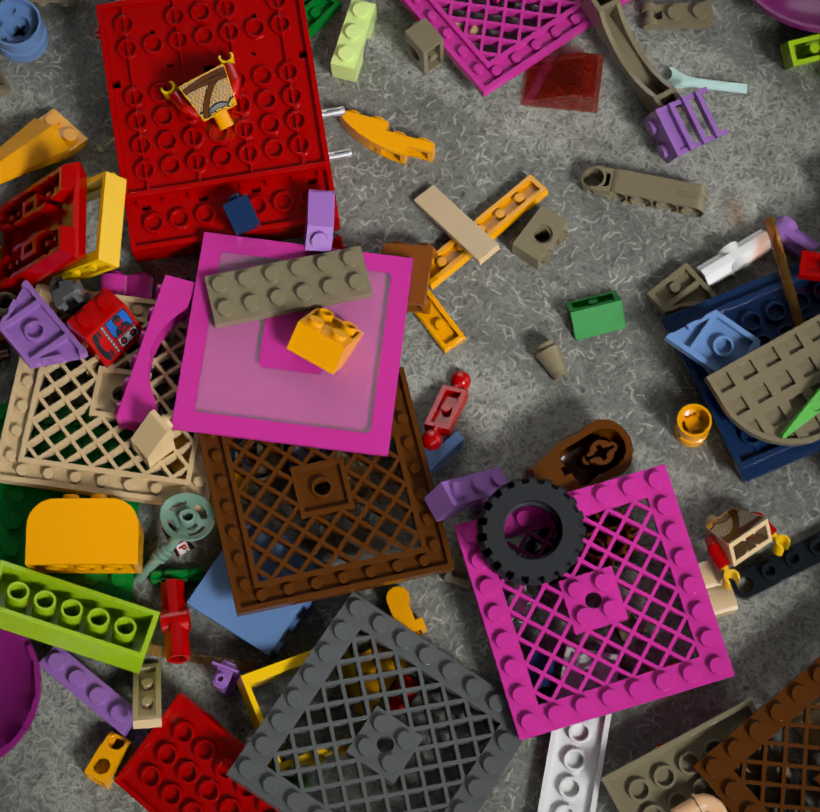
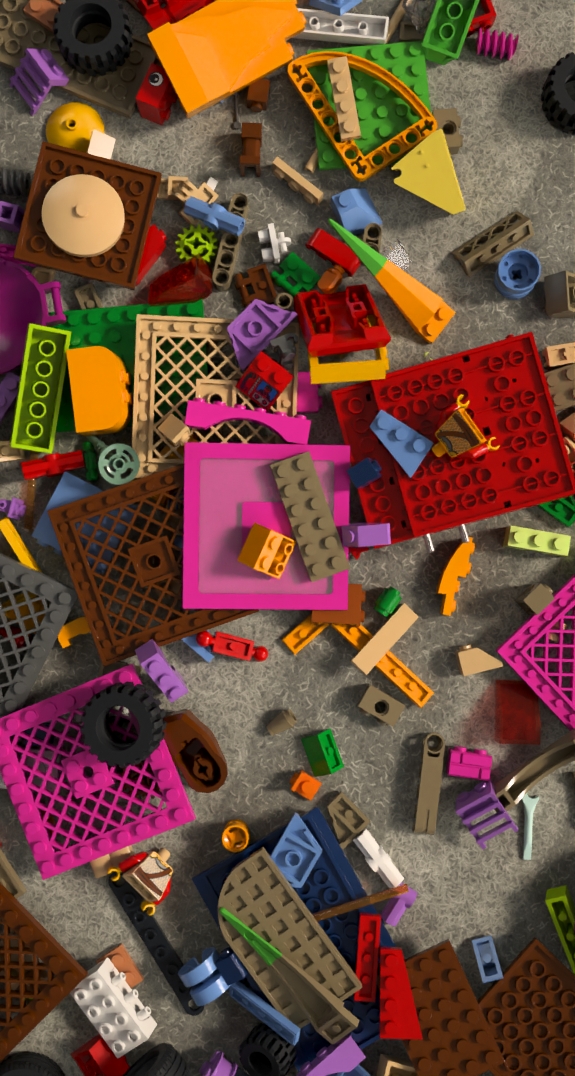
camera: 75 degrees right, 15 degrees up
none -> orange bracket [289,770,322,801]
none -> medium blue wing [370,409,434,479]
none -> green brick [373,586,402,617]
none -> dark pink brick [446,745,492,781]
none -> tan slope [455,644,503,676]

